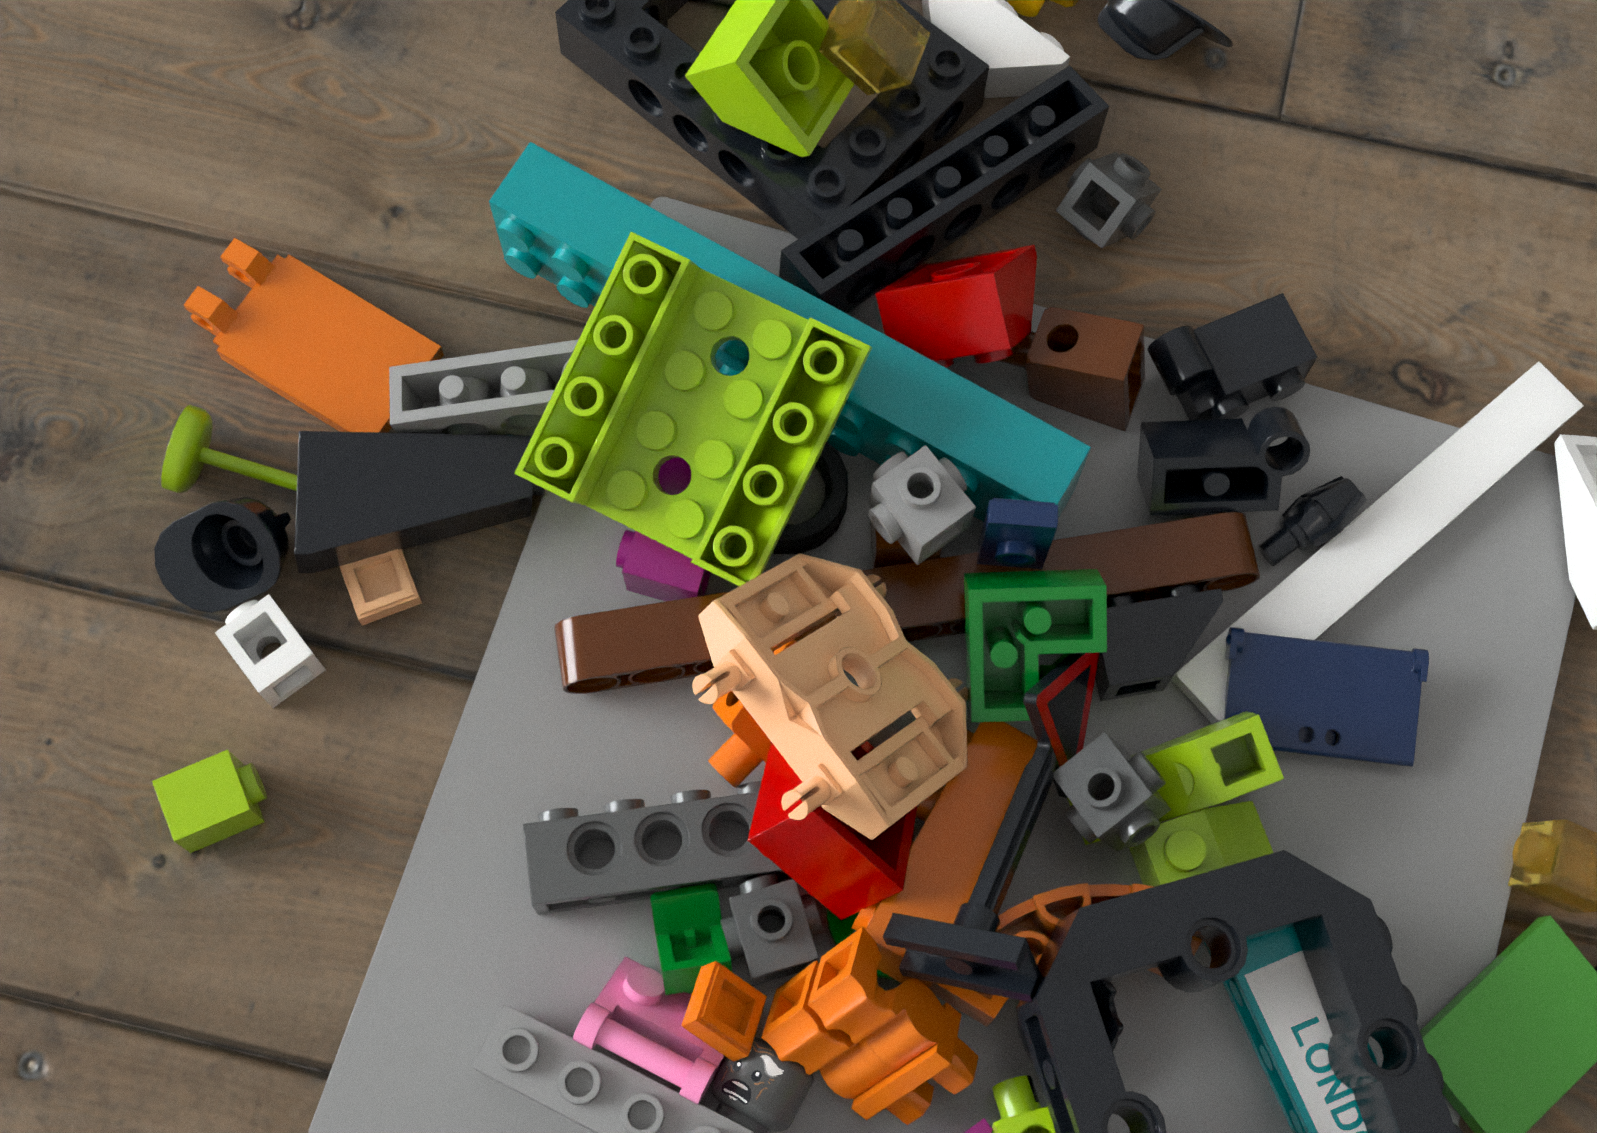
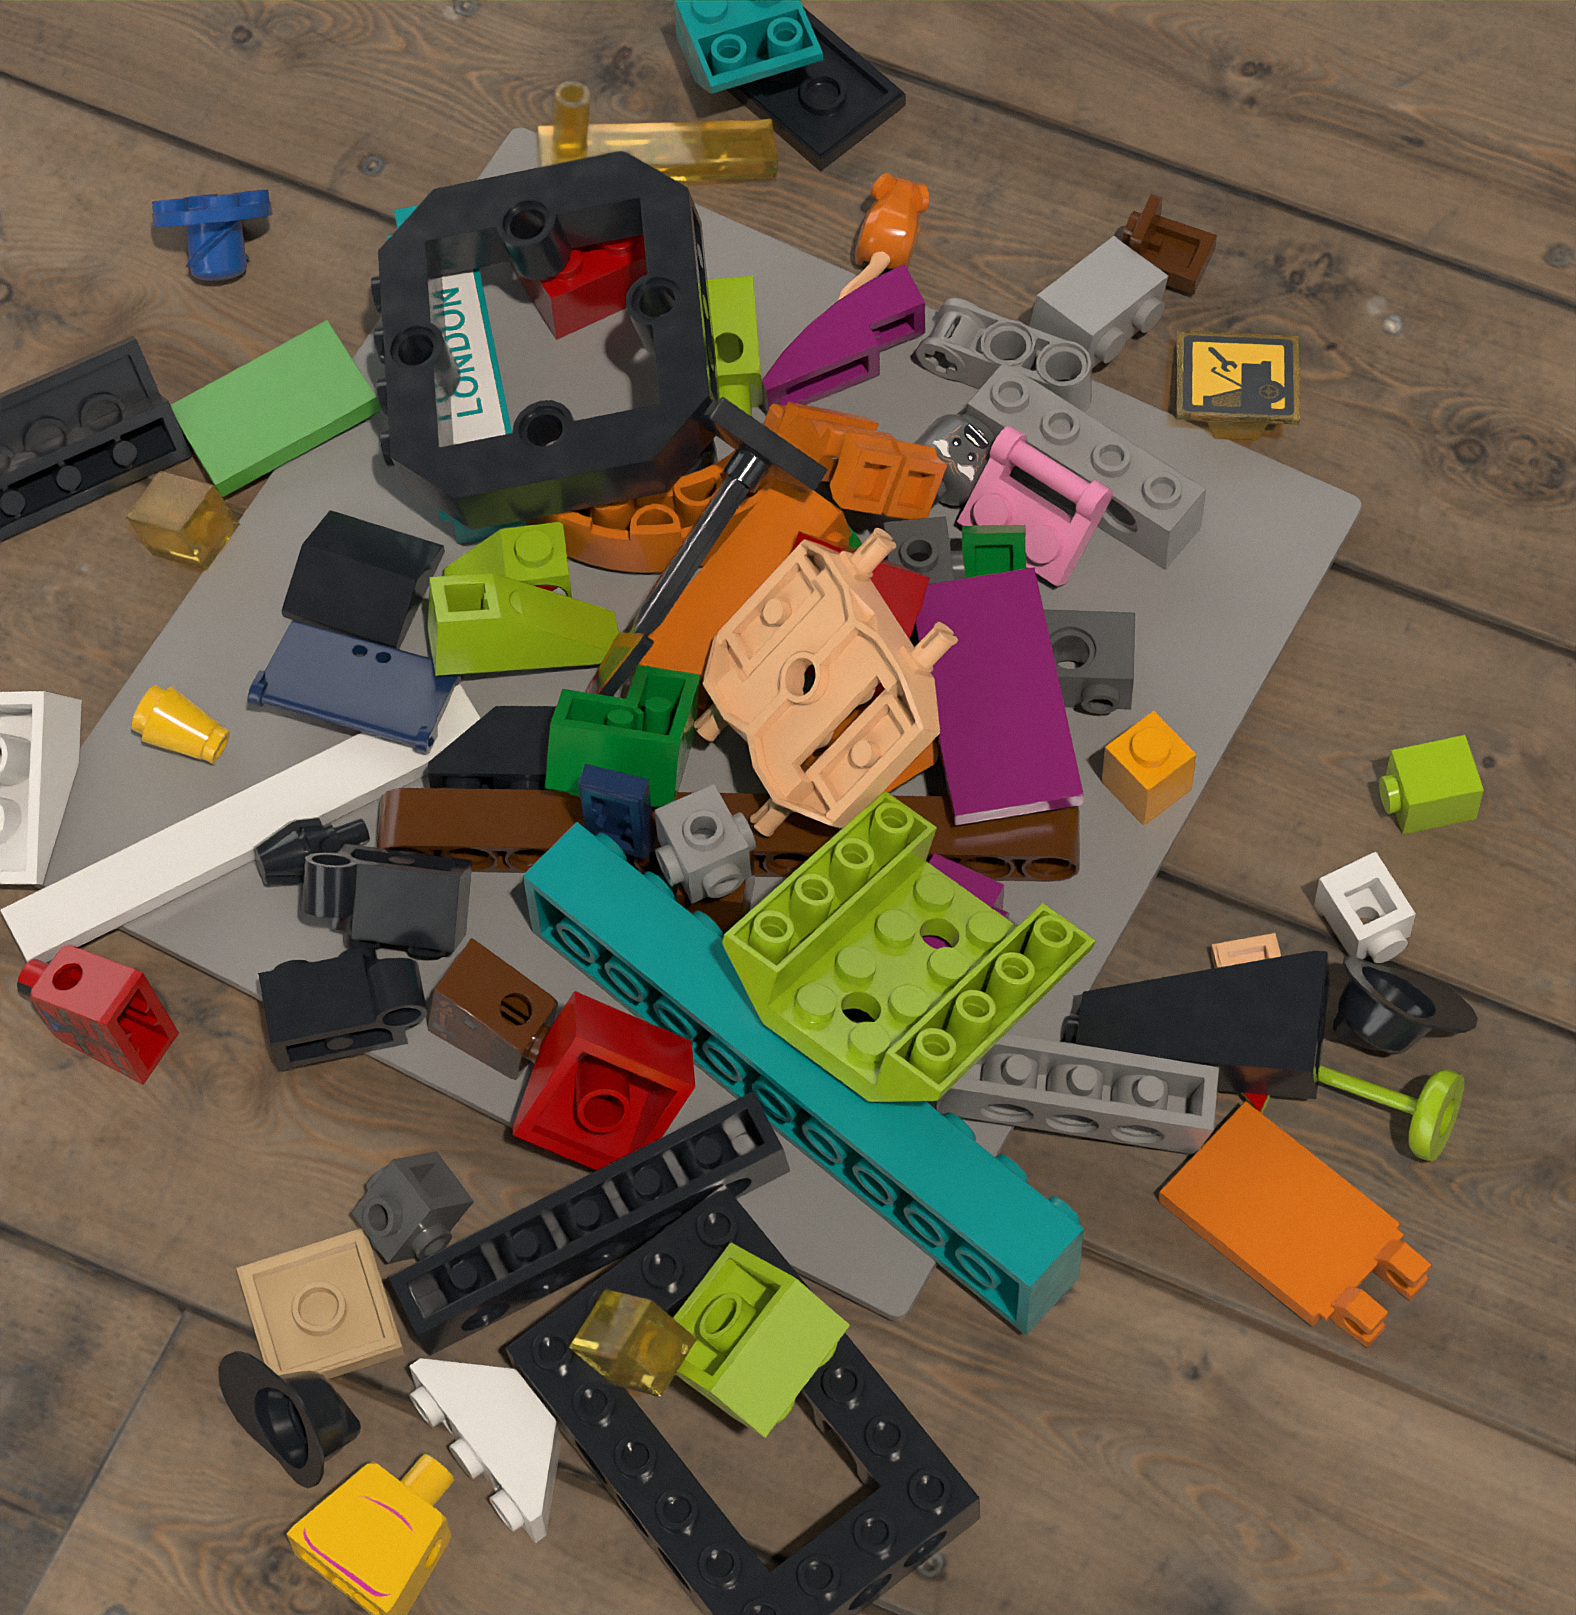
camera: 165 degrees left, 10 degrees down
orange tile [681,961,767,1062] -> none
dark grey brick [1053,732,1172,851] -> none
none -> red torso [17,944,179,1085]
none -> yellow cone [131,684,231,764]
none -> tan tile [236,1228,404,1380]
none -> black slope [281,510,445,649]
none -> magenta tile [914,567,1084,825]
none -> light orange brick [1102,710,1197,826]

